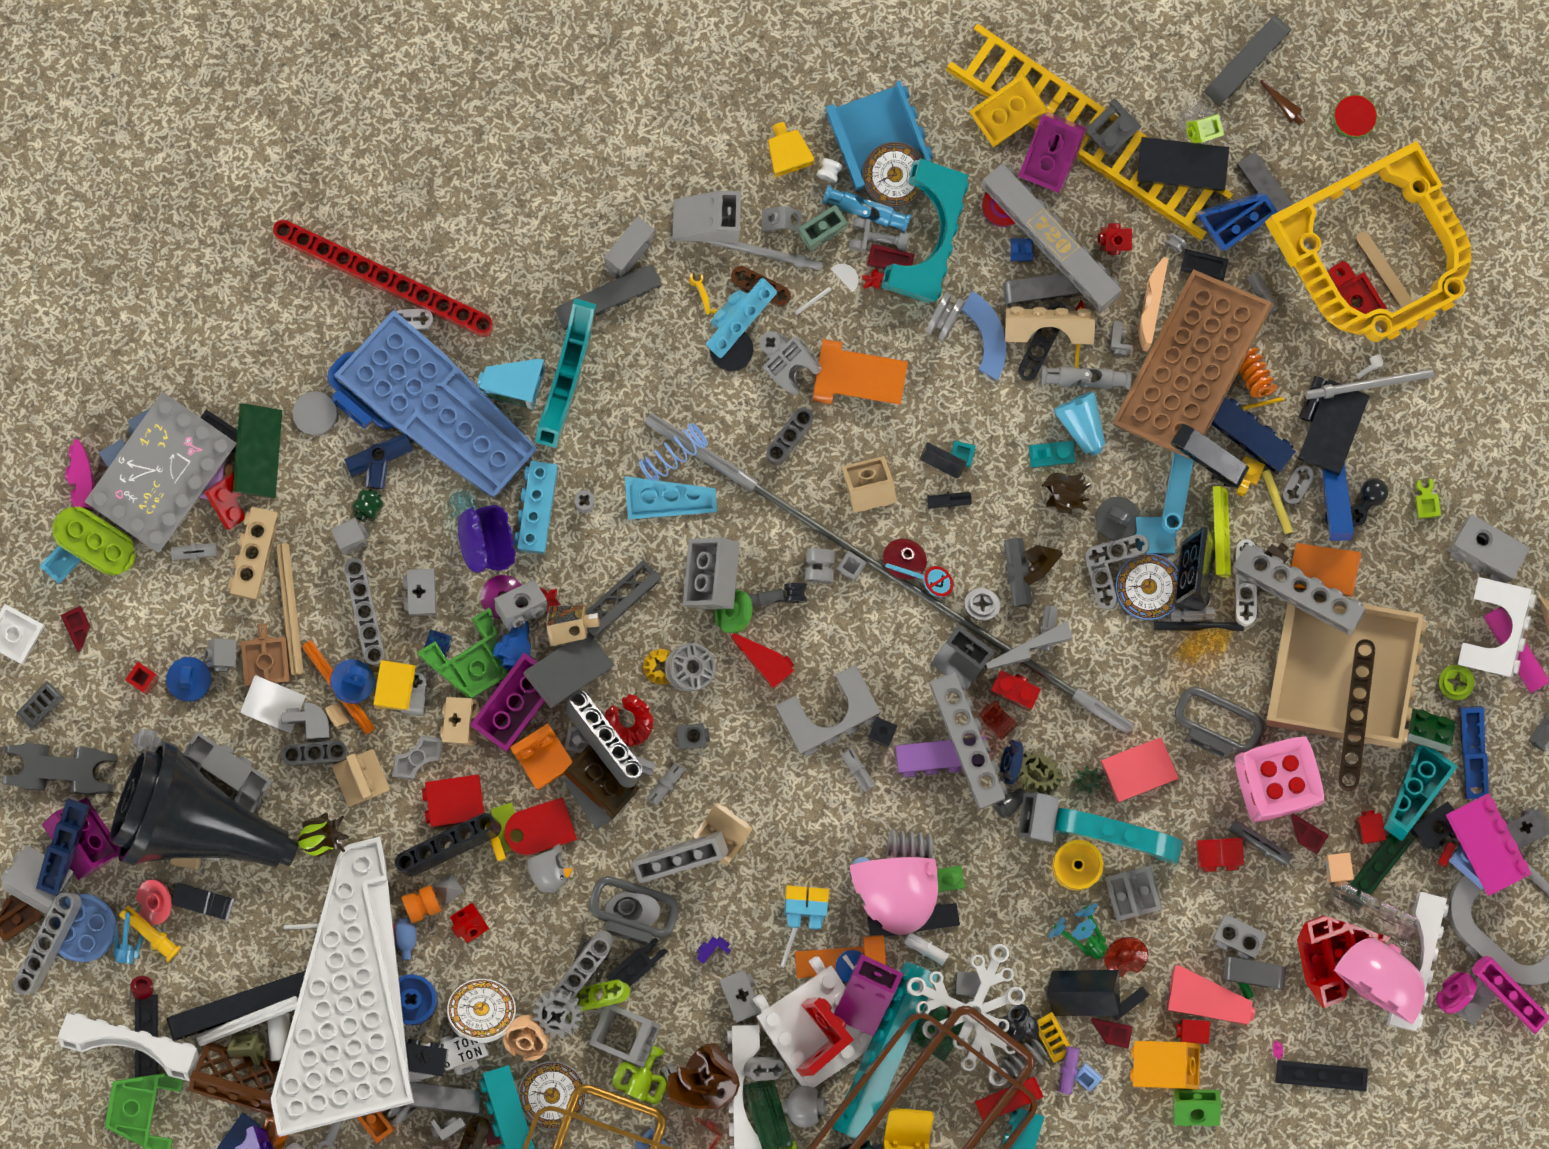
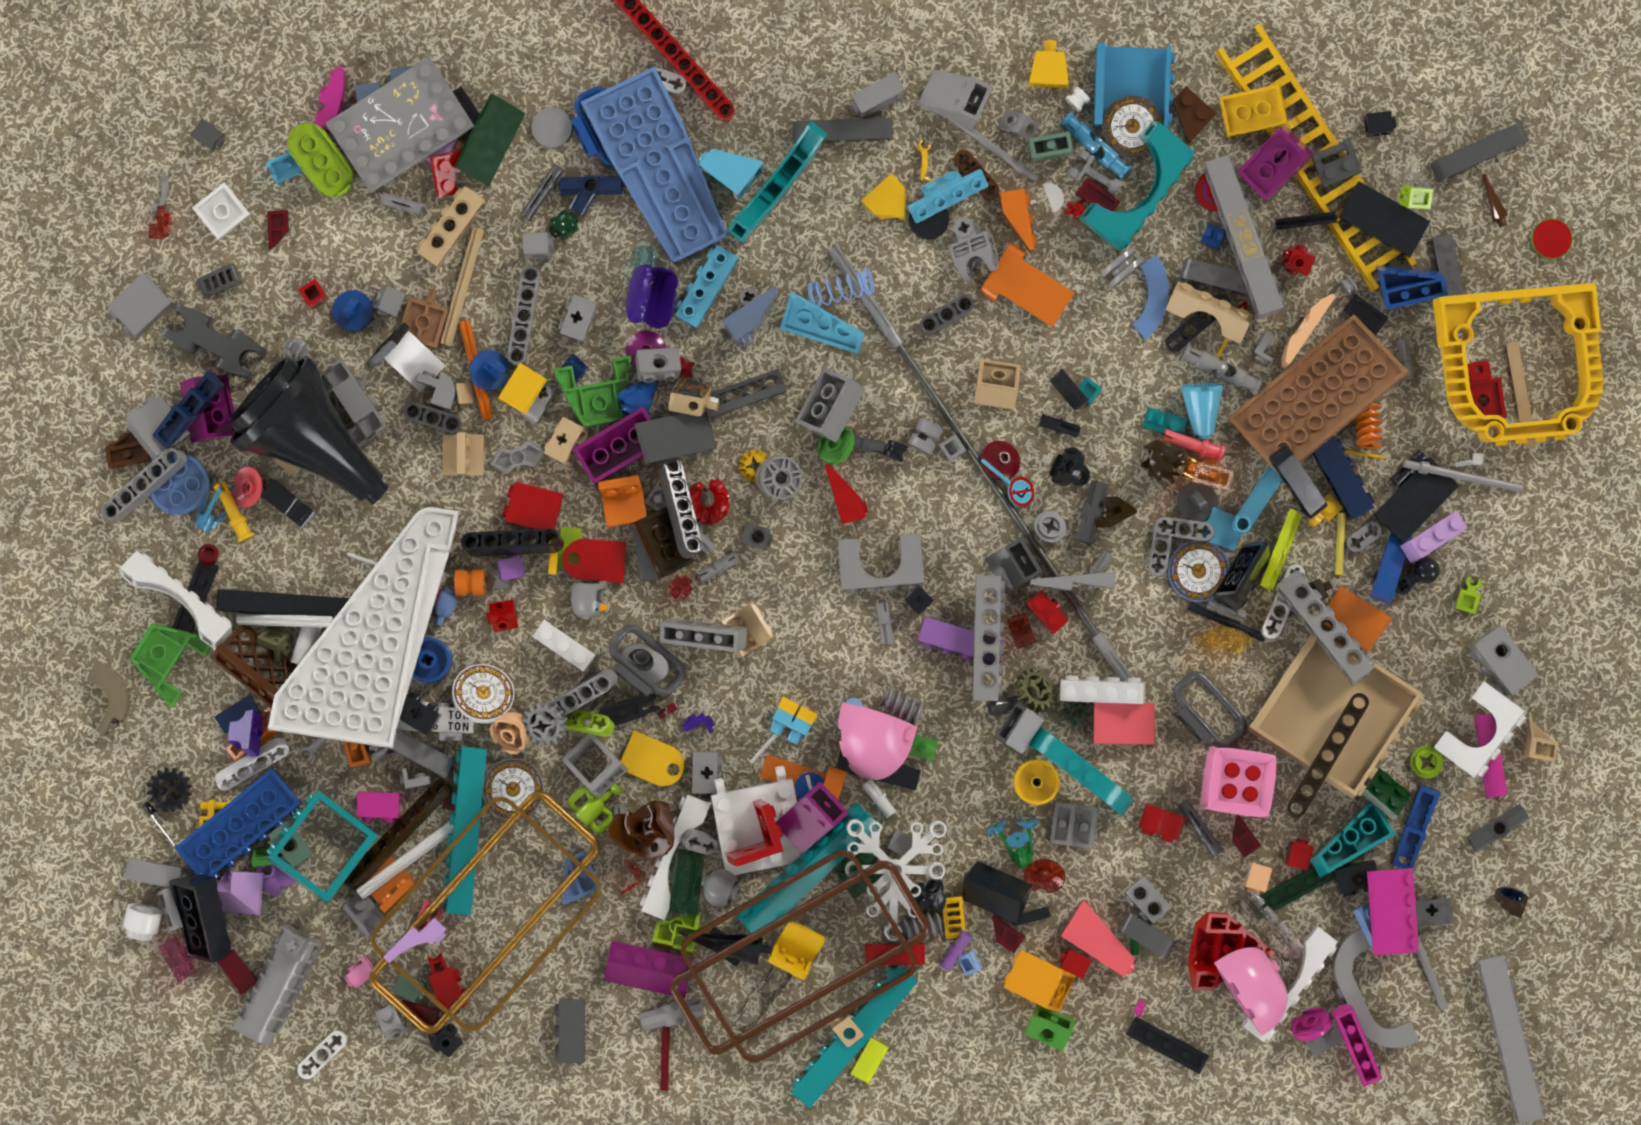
camera: 25 degrees right, 5 degrees up
dark brown hair [297,813,350,857] -> none
dark blue tile [1000,740,1023,785] -> none
red tile [1437,842,1456,868] -> none
none -> black tile [367,323,410,369]
none -> medium lavender slope [496,556,525,581]
none -> dark grey pin [520,163,565,222]
none -> white brick [532,620,597,672]
none -> yellow tile [621,730,685,786]
none -> dark red tile [657,703,678,719]
none -> clear red gear [668,575,694,600]
none -> sand blue slope [723,286,778,348]
none -> yellow slope [861,173,907,220]
none -> orange slope [999,189,1037,252]
none -> black tile [1050,447,1090,487]
none -> white brick [1060,675,1146,704]
none -> coral pin [1162,429,1225,463]
none -> reddish brown wing [1173,86,1217,143]
none -> clear orange brick [1182,457,1234,490]
none -> black axle [1276,212,1337,230]
none -> black brick [1364,111,1396,137]
none -> lavender brick [1400,511,1468,563]

